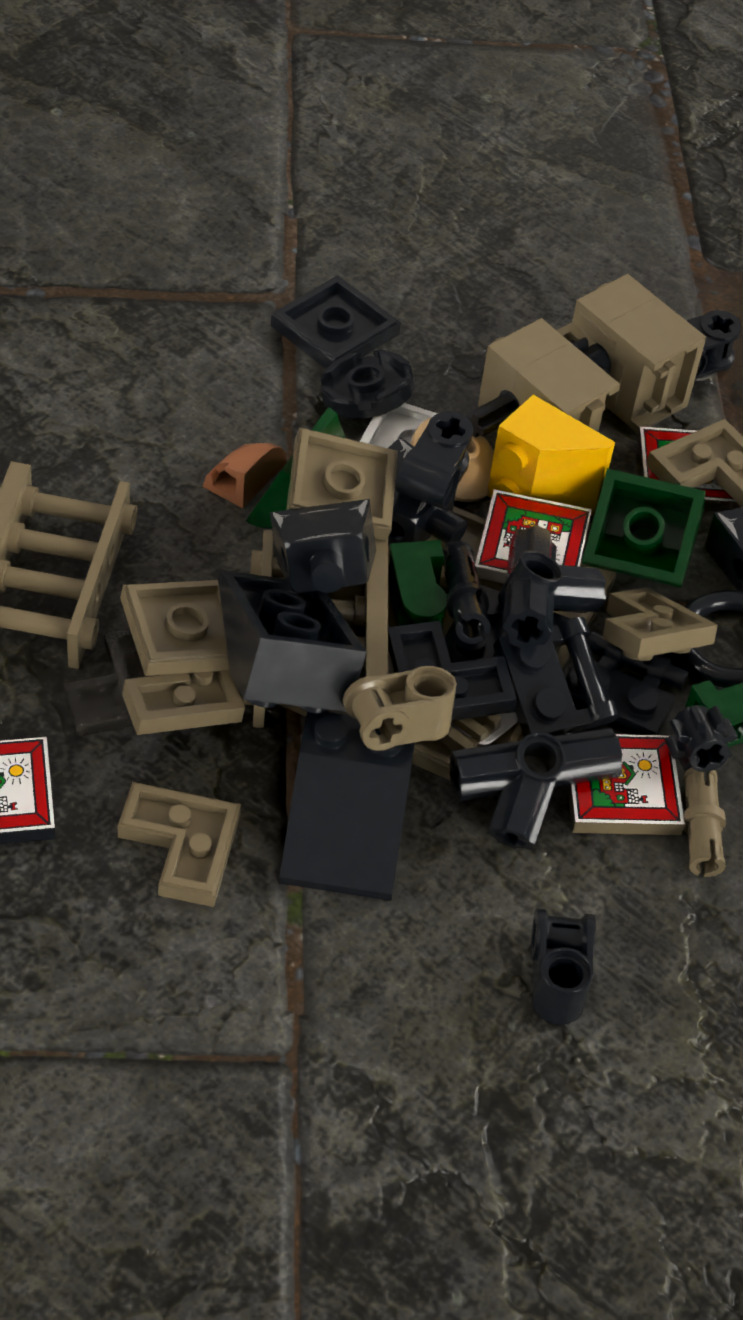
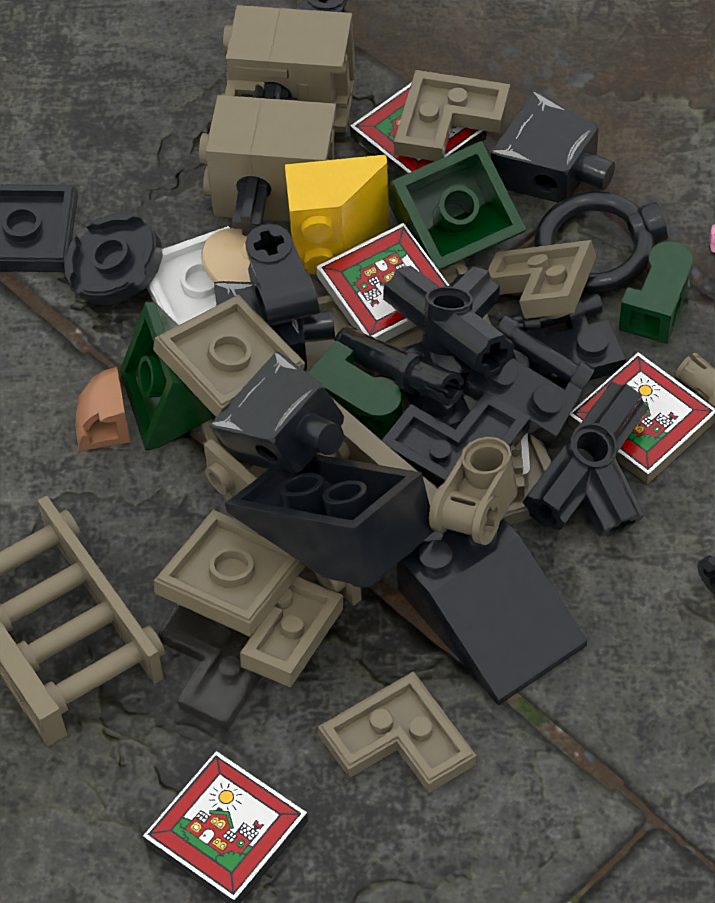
camera: 35 degrees left, 5 degrees up
black gear [665,705,738,772] -> none

